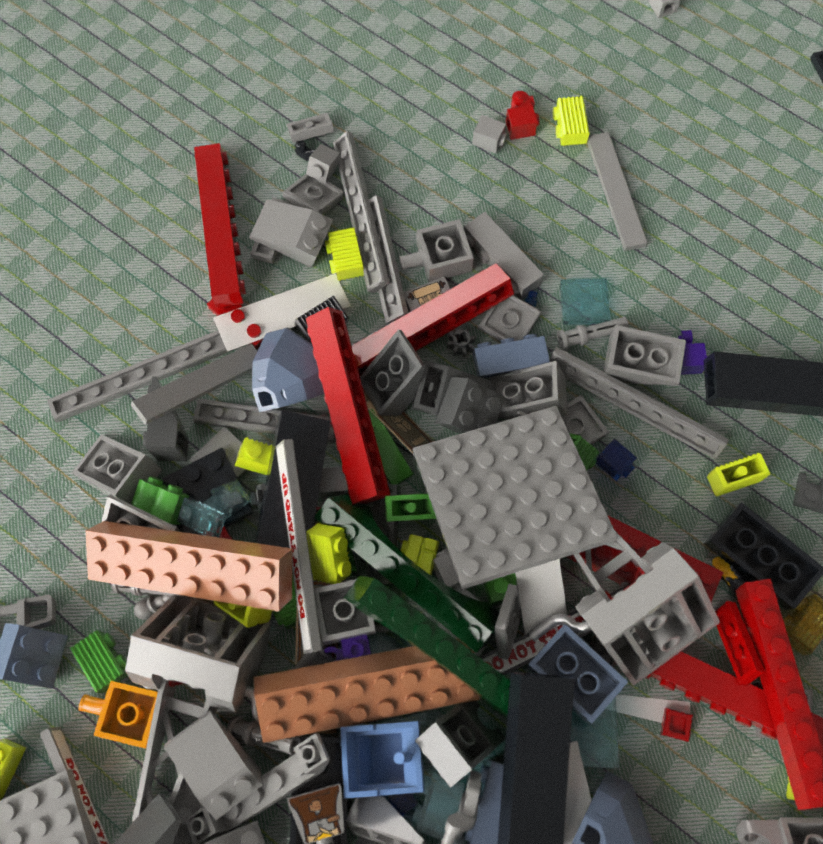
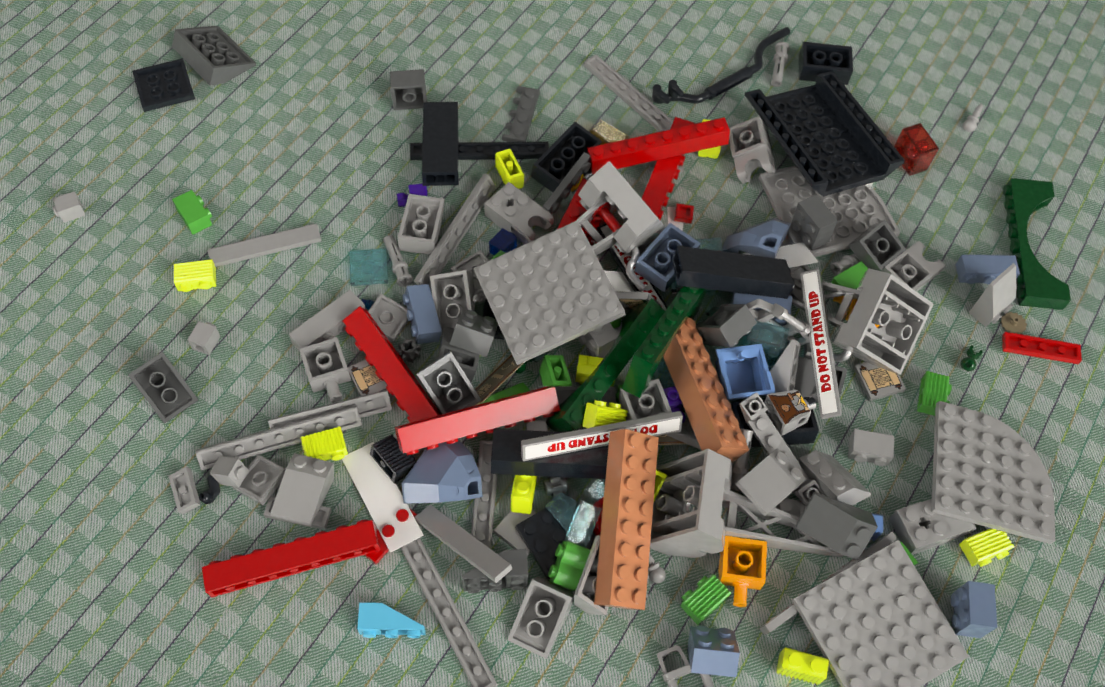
camera: 100 degrees left, 10 degrees down
red brick [505,91,540,140] -> none
red plate [715,601,765,685] -> none
none -> dark grey slope [128,352,198,424]
none -> bright green brick [172,190,212,235]
none -> medium azure slope [357,603,426,638]
none -> black tile [410,142,549,160]
none -> light grey brick [484,182,554,244]
none -> dark grey hinge [543,152,591,214]

